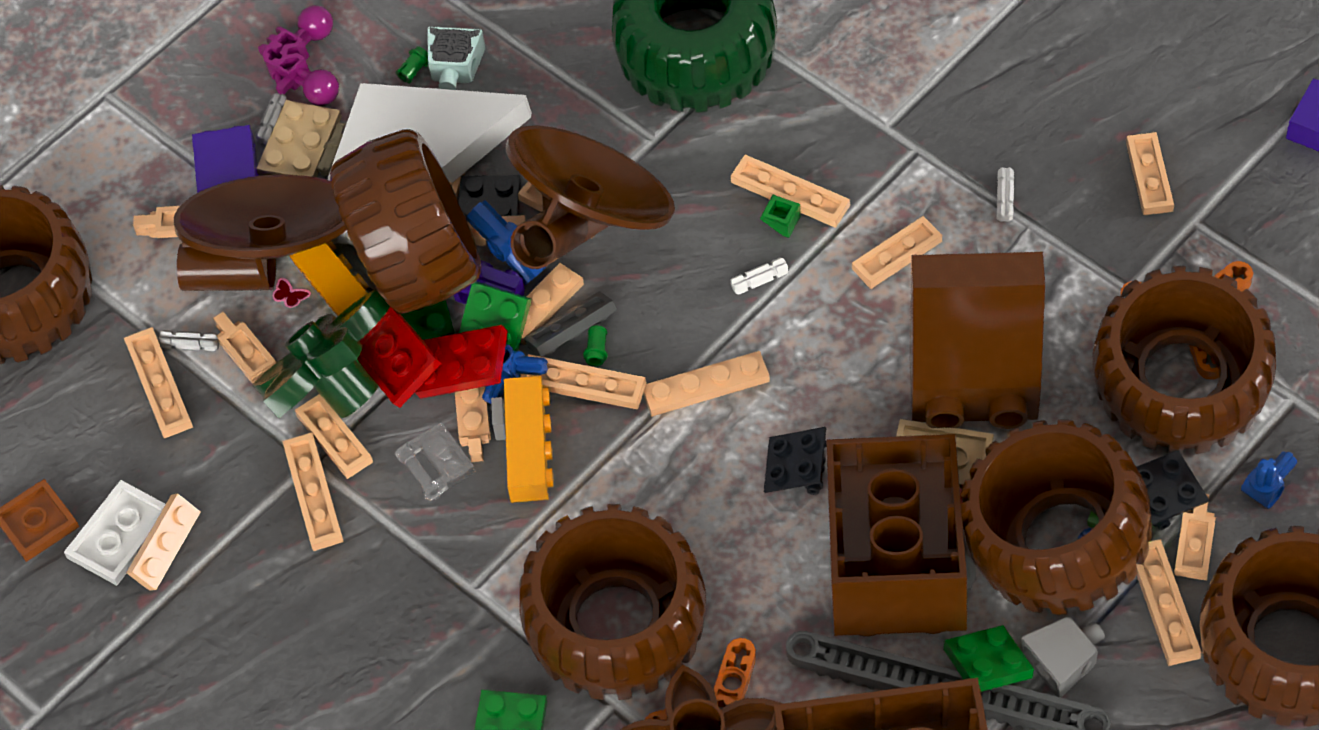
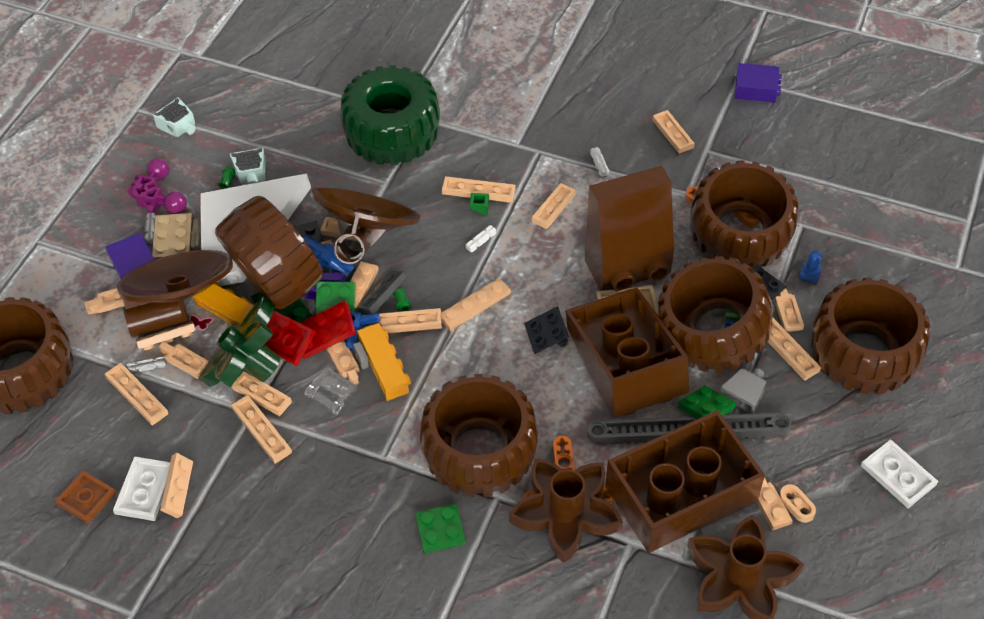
camera: 25 degrees left, 5 degrees down
none -> light nougat plate [136,321,196,350]

